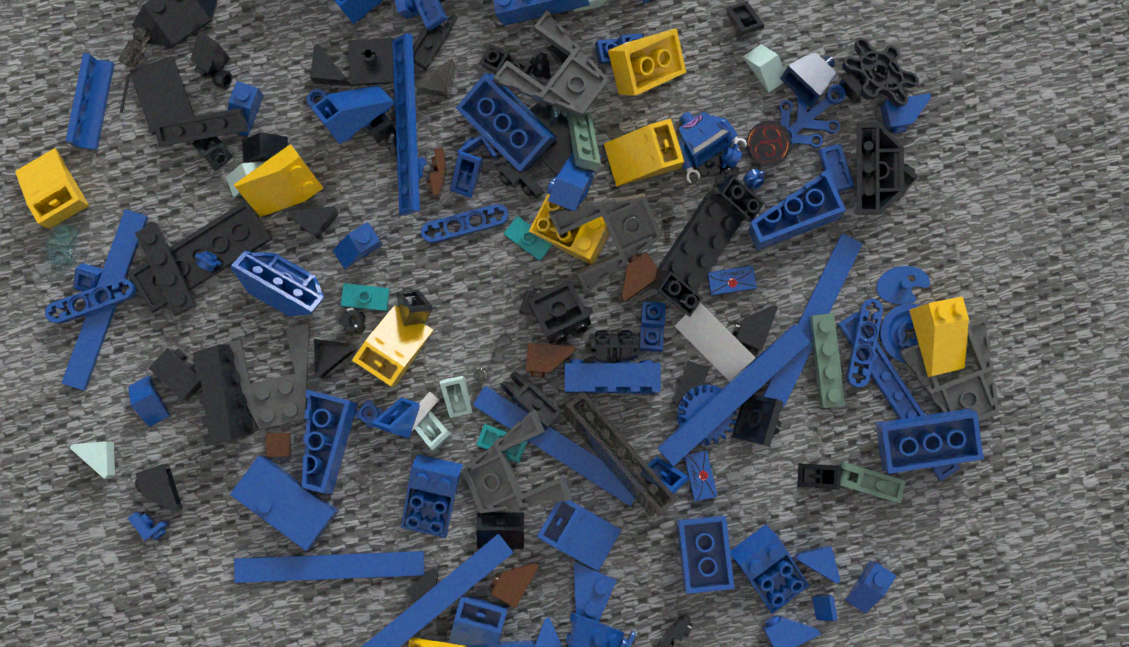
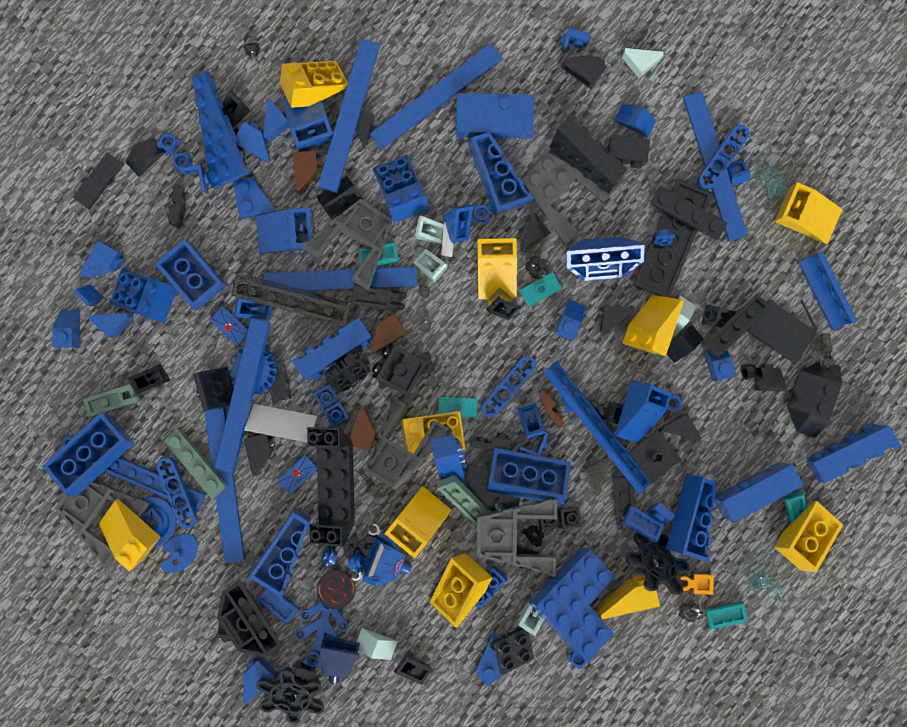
camera: 155 degrees right, 5 degrees up
reddish brown tile [266,433,291,457] -> none

